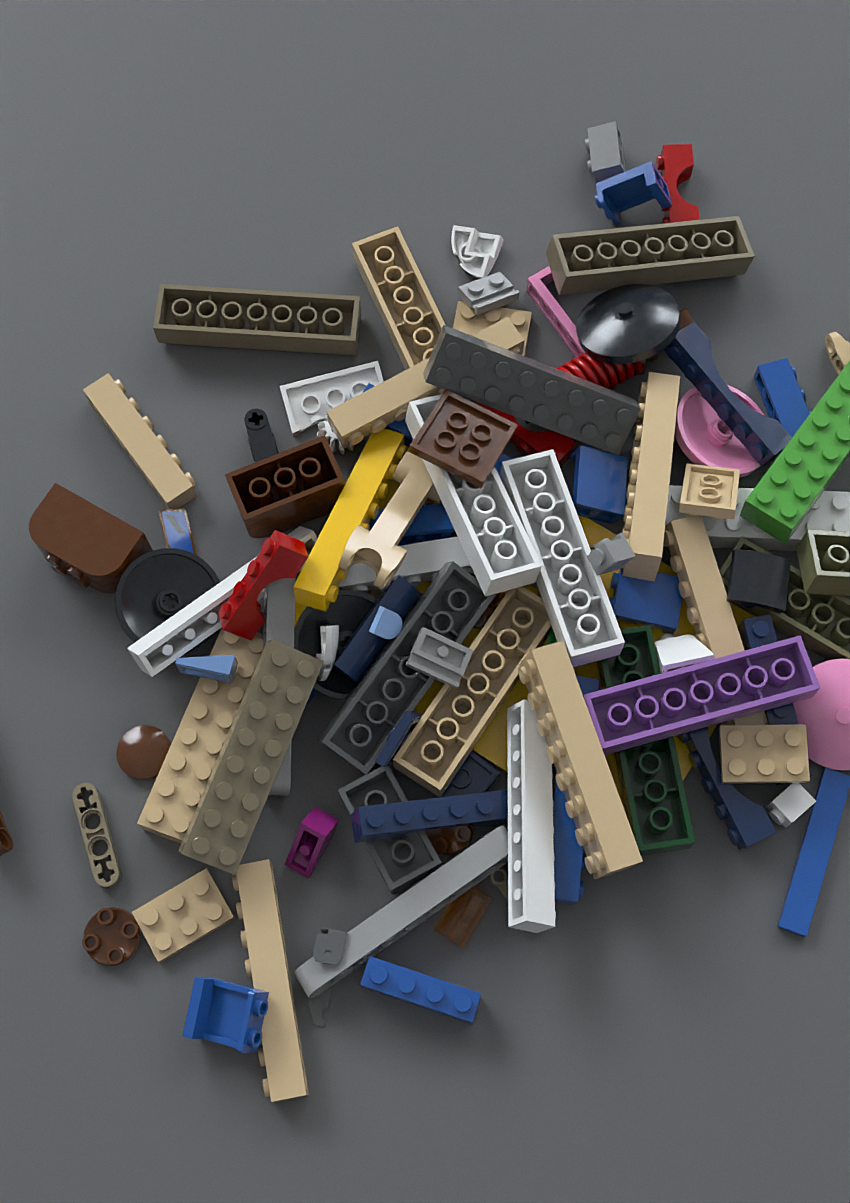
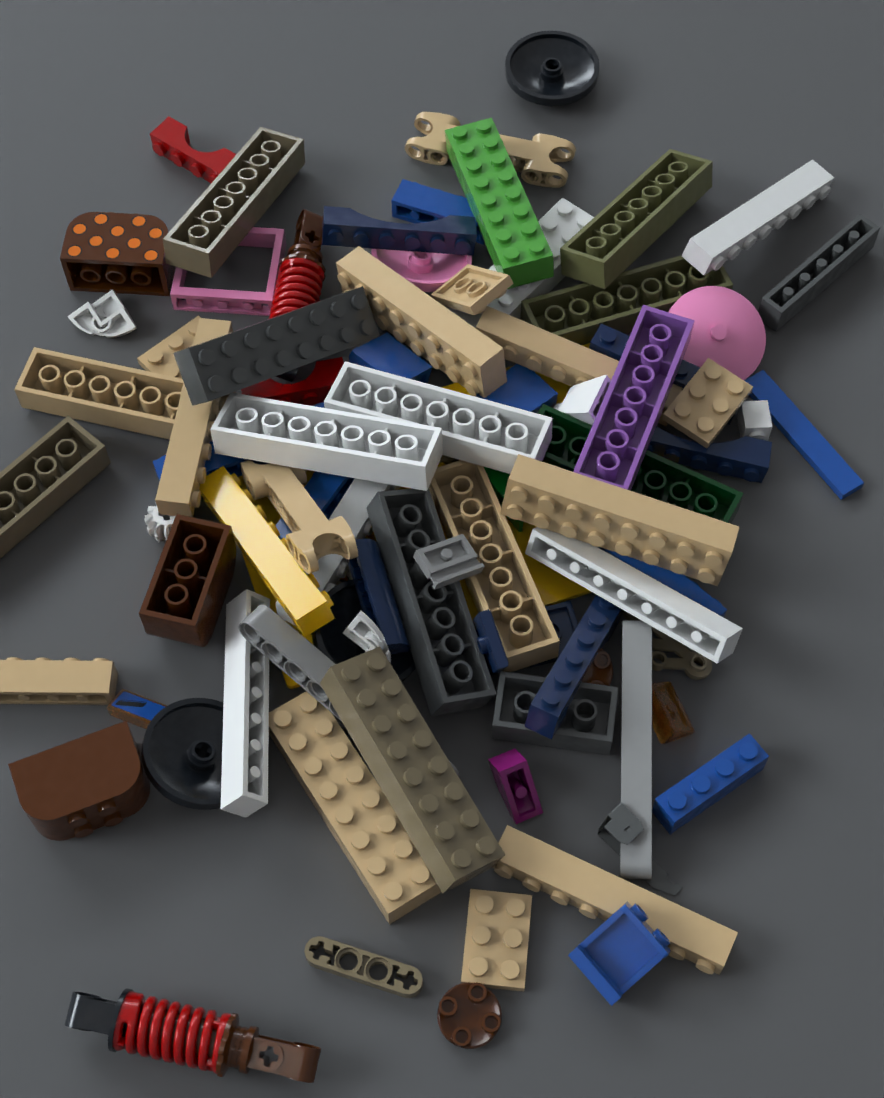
camera: 55 degrees left, 10 degrees down
reddish brown dish [116,725,171,779] -> none
medium blue slope [175,655,238,683] -> none
red arch [219,530,309,641] -> none
black piece [244,408,278,462] -> none
white wing [280,361,384,436] -> none
light blue tile [369,606,402,639] -> none
reddish brown plate [408,389,518,488] -> none
light grey plate [458,272,520,316] -> none
black dish [576,284,681,364] -> none
light grey brick [585,121,626,182] -> none
light grey brick [587,533,636,575] -> none
blue panel [595,161,672,226] -> none
black slope [727,549,791,614] -> none
none -> reddish brown brick [60,212,176,296]

